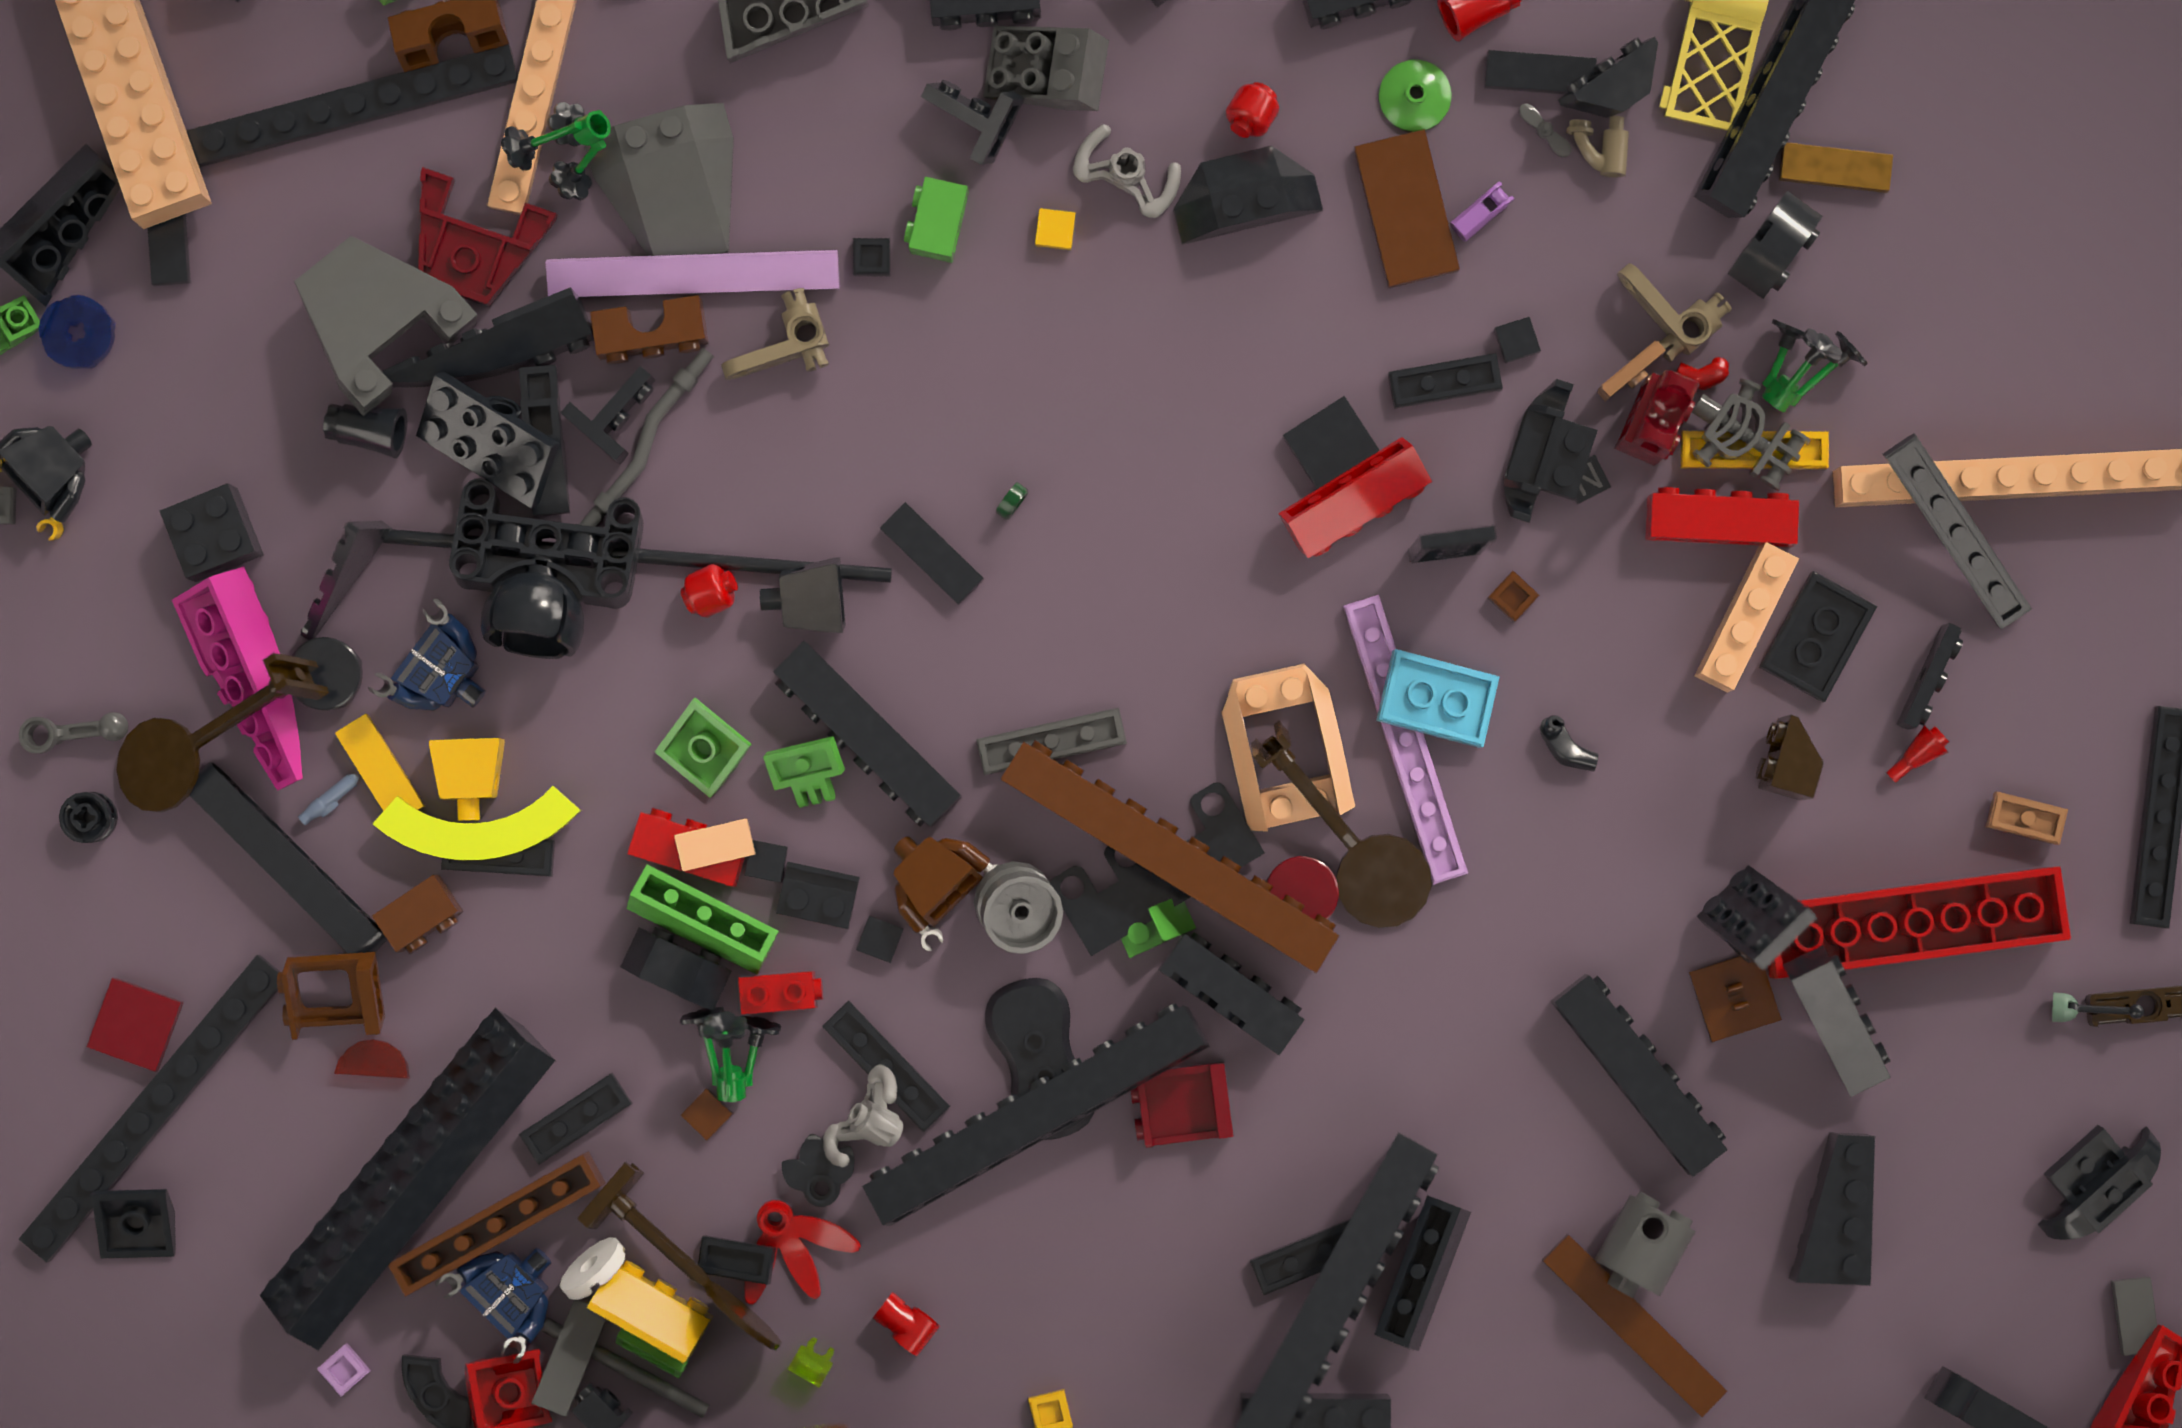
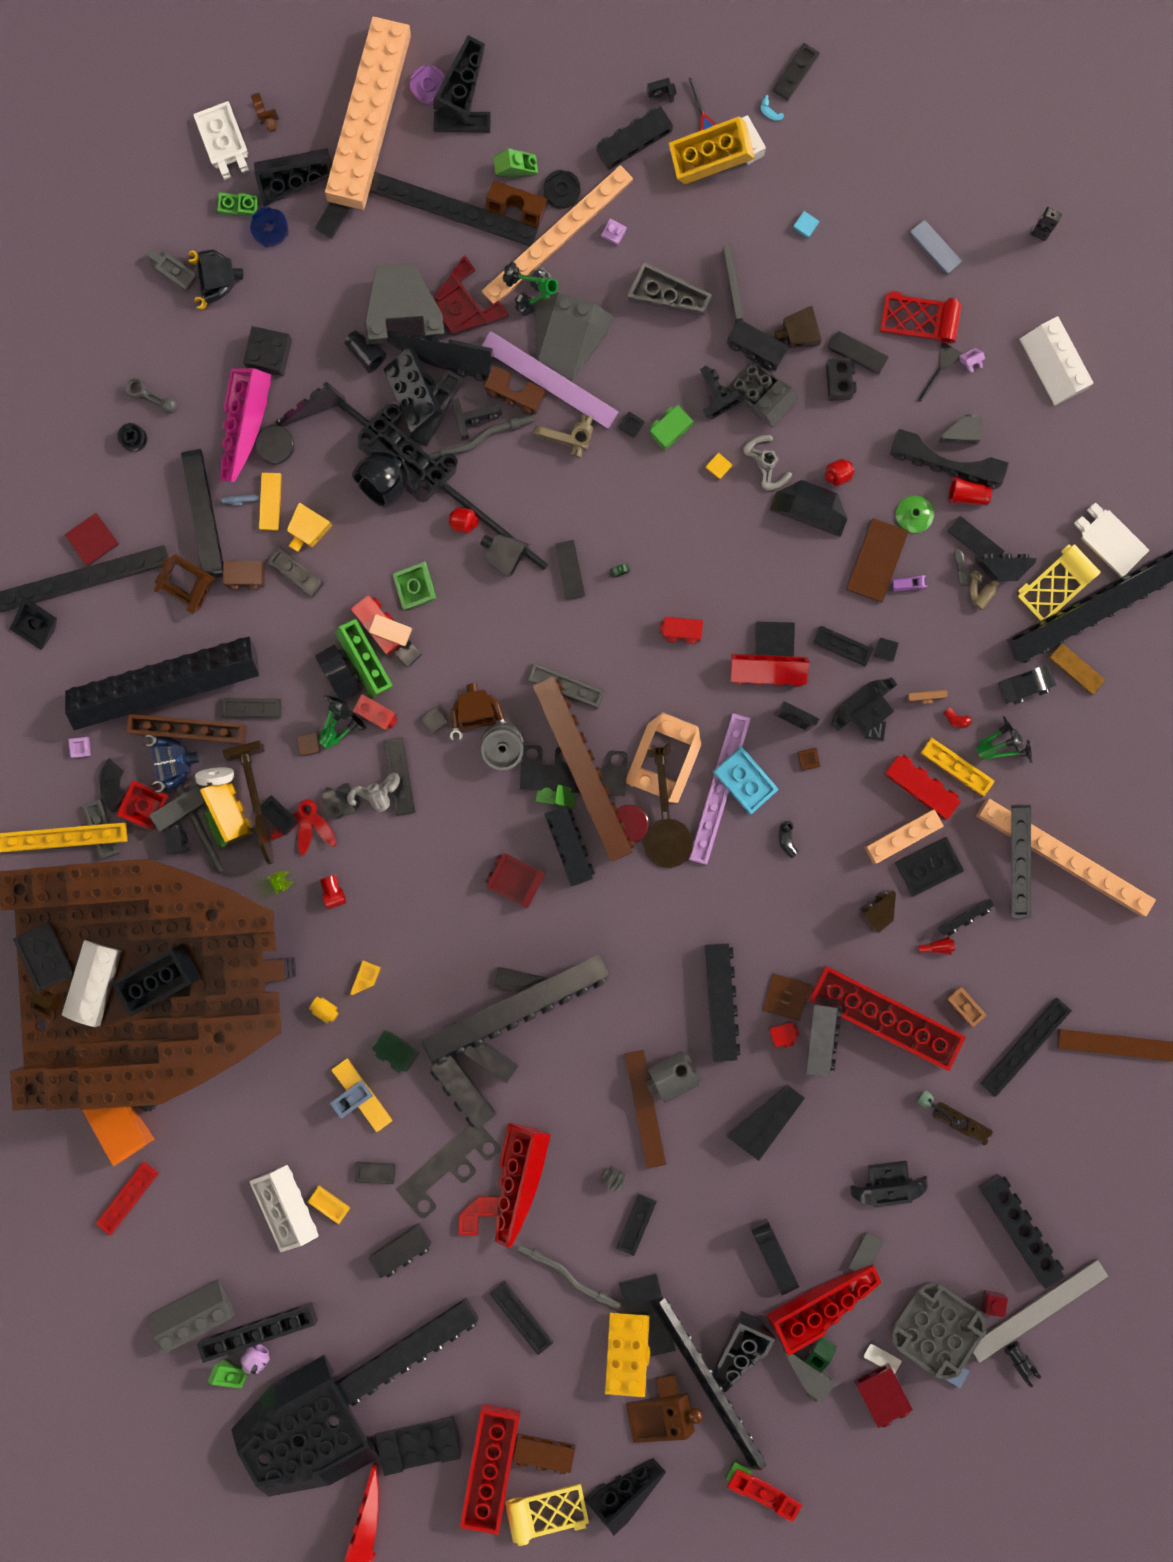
camera: 35 degrees right, 0 degrees up
dark brown piece [116,653,329,813] -> none
clear red tile [334,1039,410,1078] -> none
dark blue torso [368,599,486,711] -> none
neon yellow tile [373,786,582,860] -> none
bright green hinge [763,736,845,808] -> none
black brick [773,641,962,827] -> none
black plate [776,862,860,929] -> none
black brick [862,1003,1210,1226] -> none
black plate [985,978,1094,1140] -> none
black brick [1374,1195,1471,1351] -> none
dark red brick [1614,370,1699,466] -> none
dark tan piece [1617,263,1732,362] -> none
dark grey piece [1692,379,1811,491] -> none
black plate [1697,865,1817,970] -> none
none -> red brick [659,617,703,644]
none -> red brick [769,1021,800,1048]

